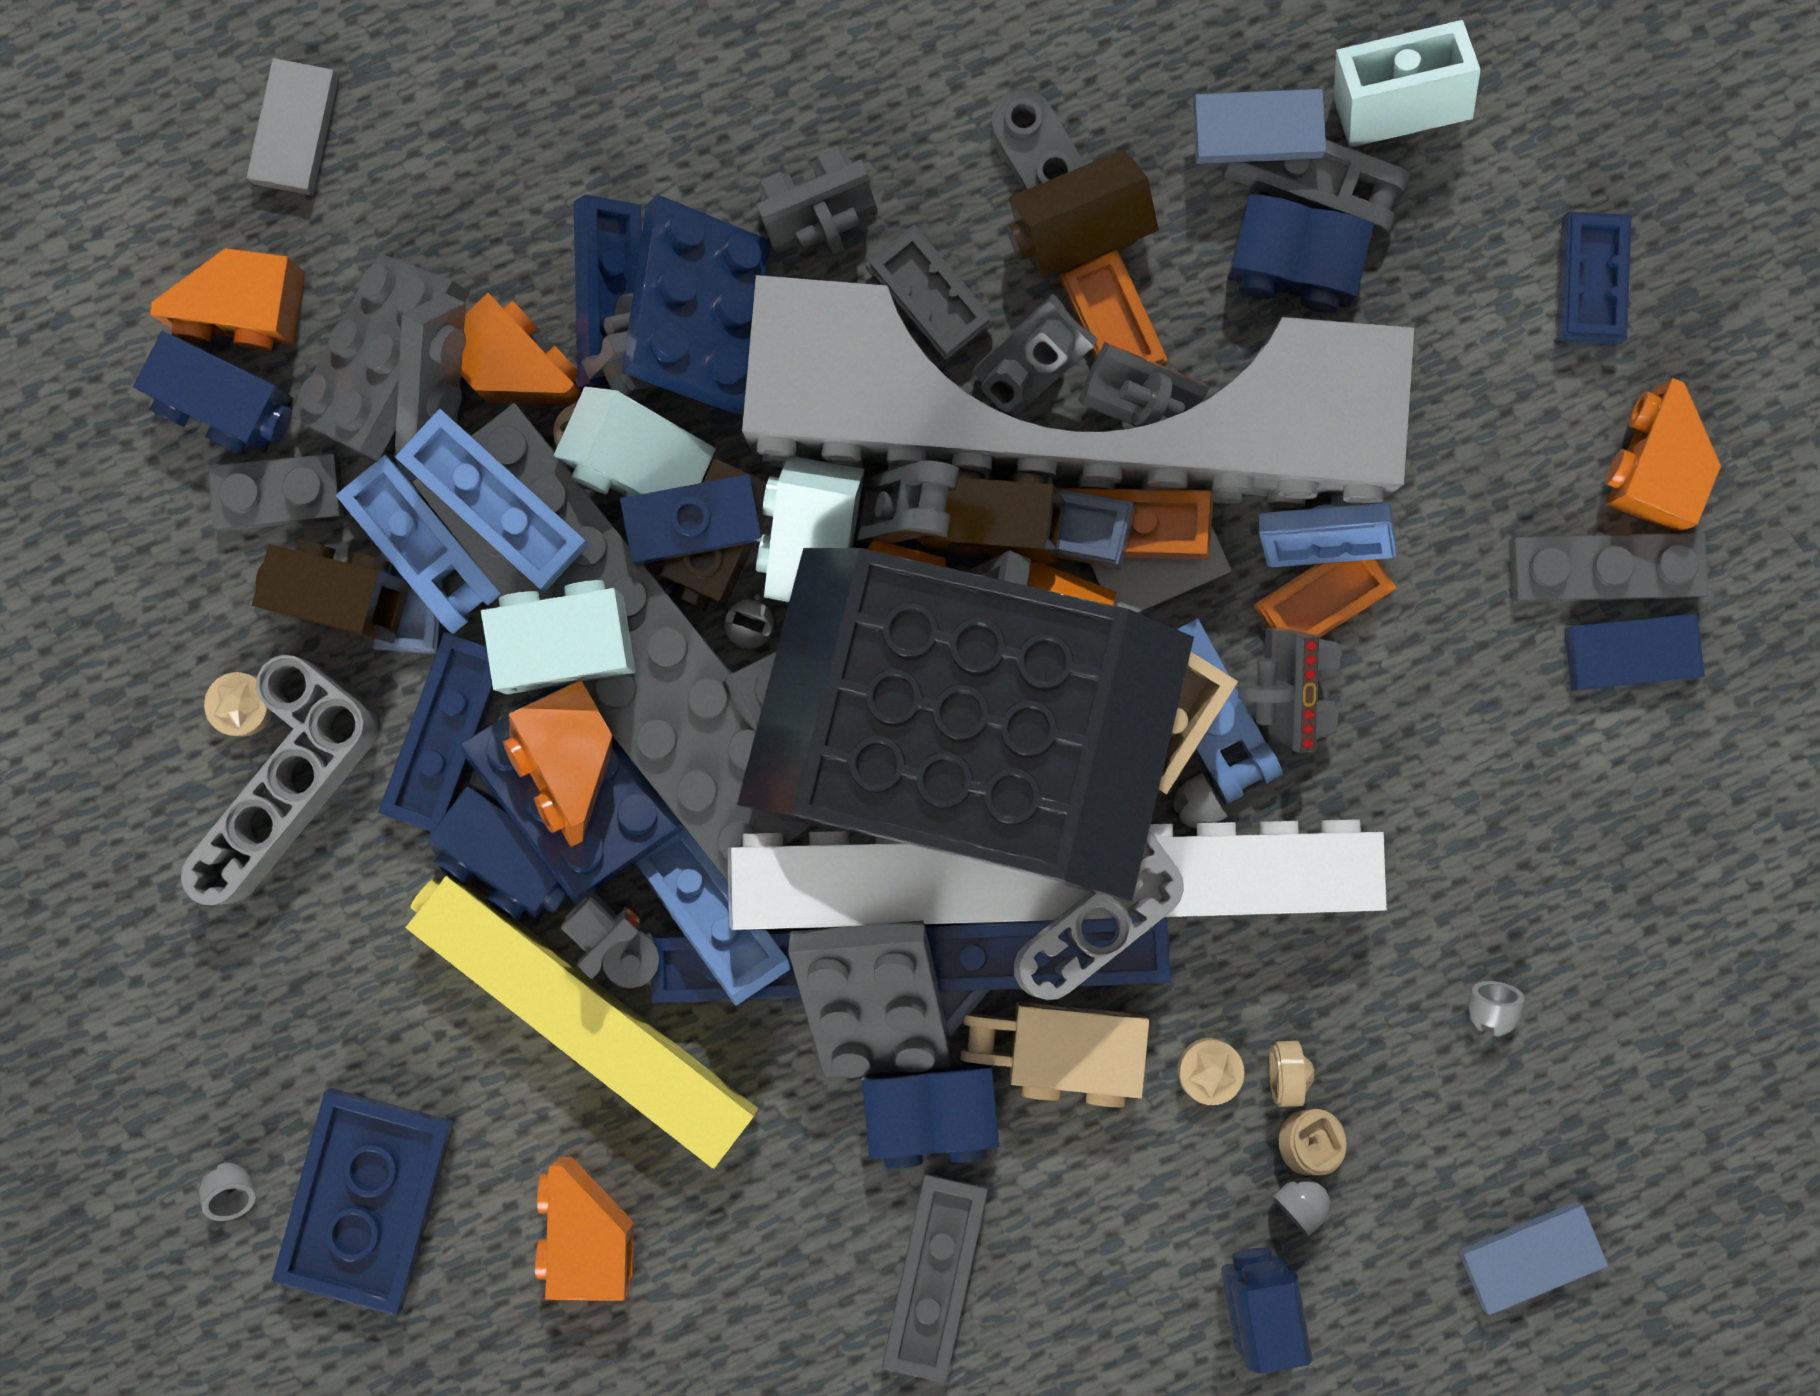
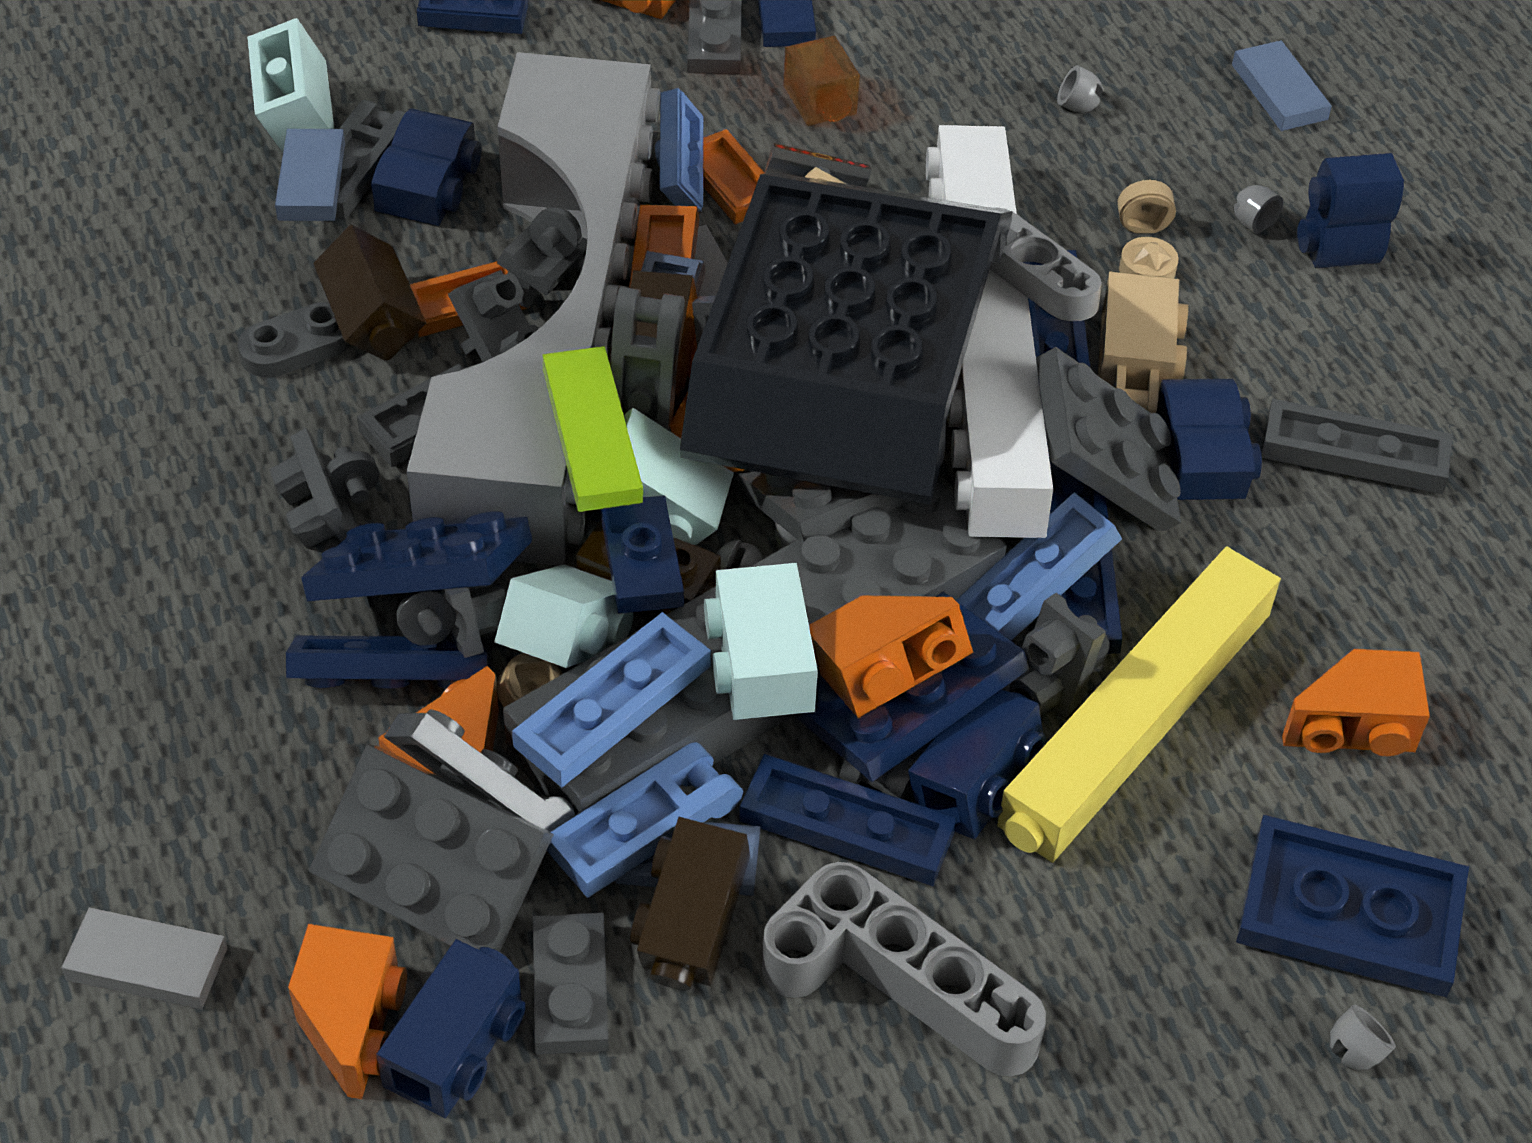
camera: 95 degrees left, 35 degrees down
tan tile [204,672,273,737] -> none
tan tile [1279,1109,1347,1176] -> none
none -> lime tile [542,346,643,512]
none -> clear orange brick [784,35,860,126]

